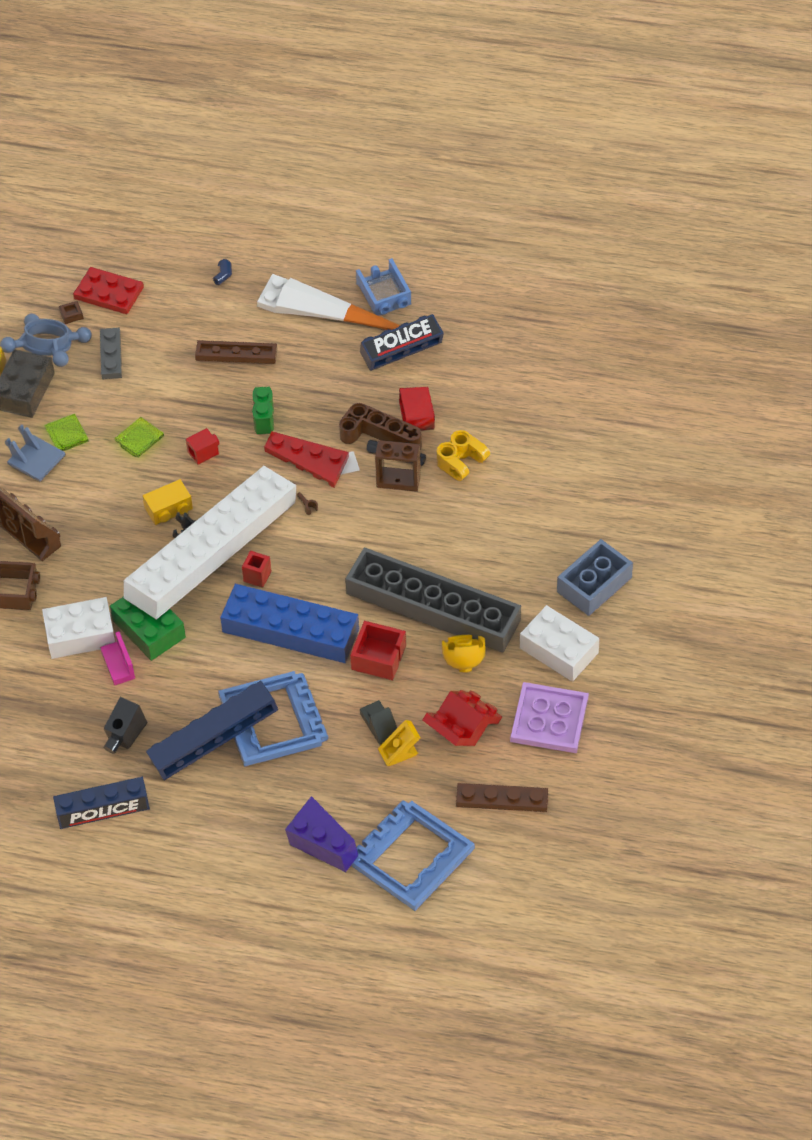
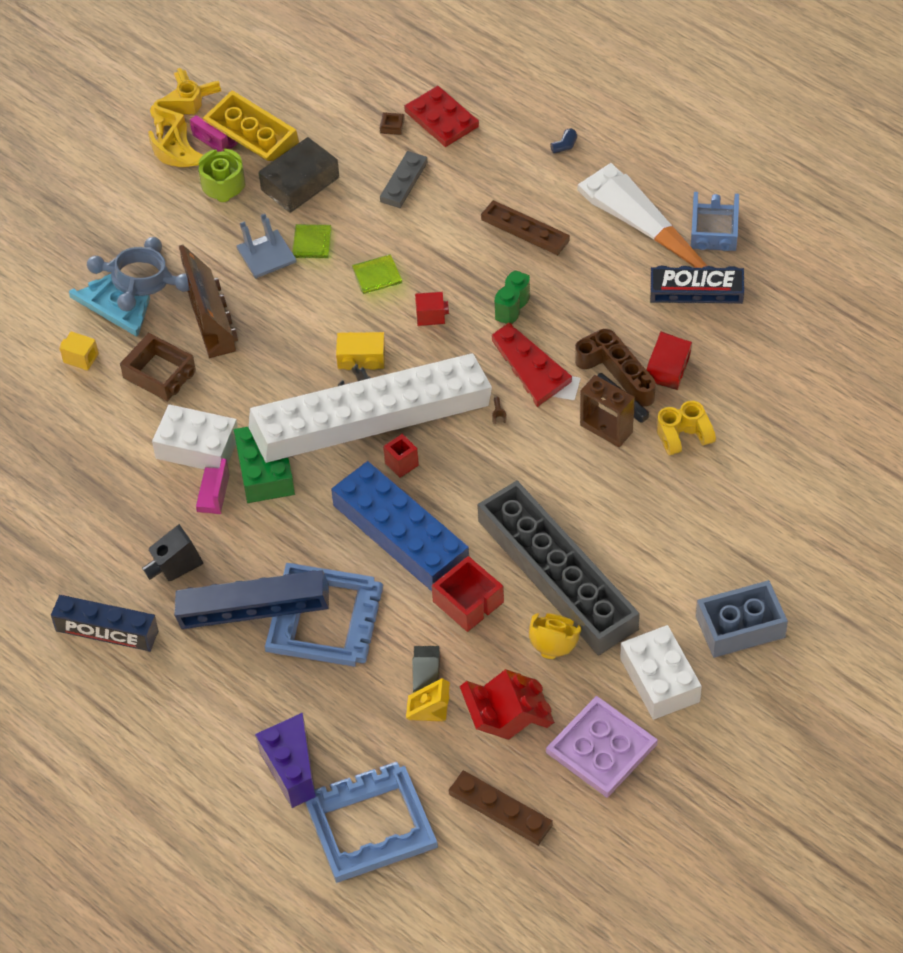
camera: 30 degrees right, 0 degrees up
sand blue piece [0,313,92,367] -> none

